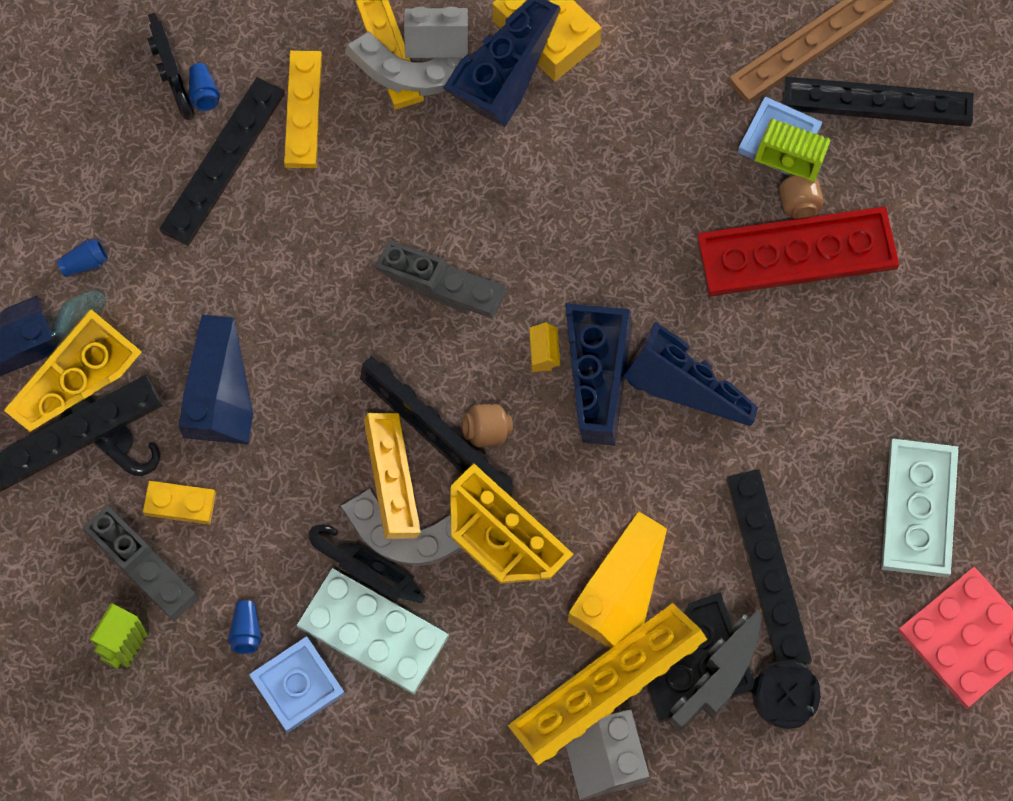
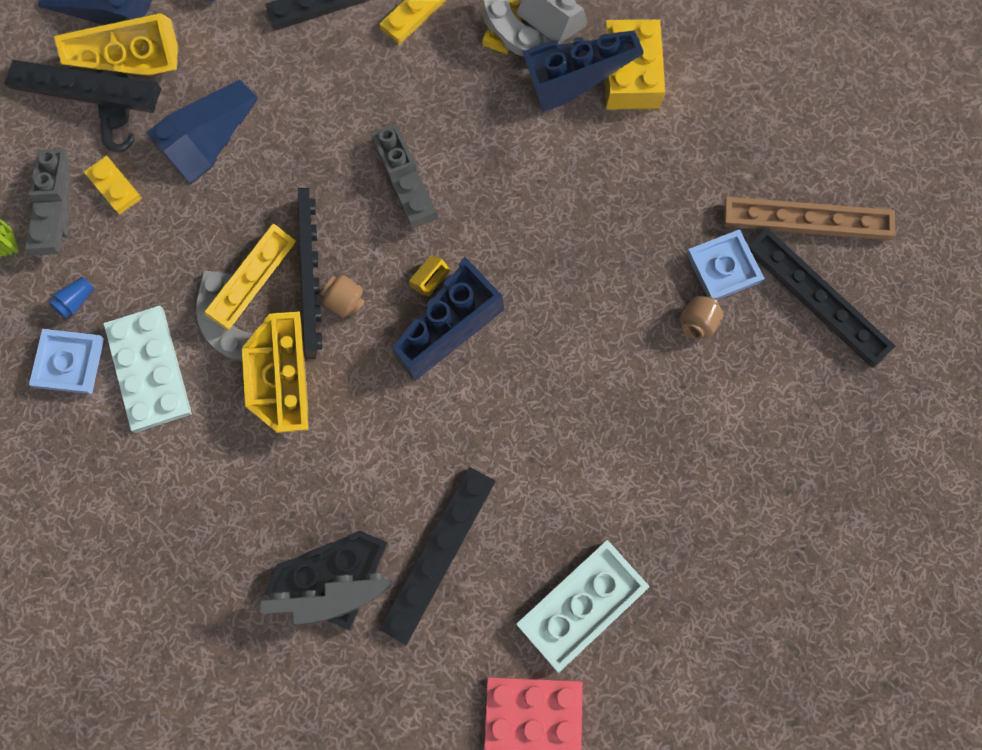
camera: 40 degrees right, 5 degrees up
clear light blue arm [52,291,106,339] -> none
black plate [308,525,425,603] -> none
yellow plate [508,603,707,765] -> none
light grey slope [566,709,649,800] -> none
yellow wedge [568,511,667,649] -> none
dark blue wedge [623,322,758,426] -> none
red plate [697,206,900,297] -> none
black tile [752,659,821,729] -> none
lime brick [754,118,831,183] -> none

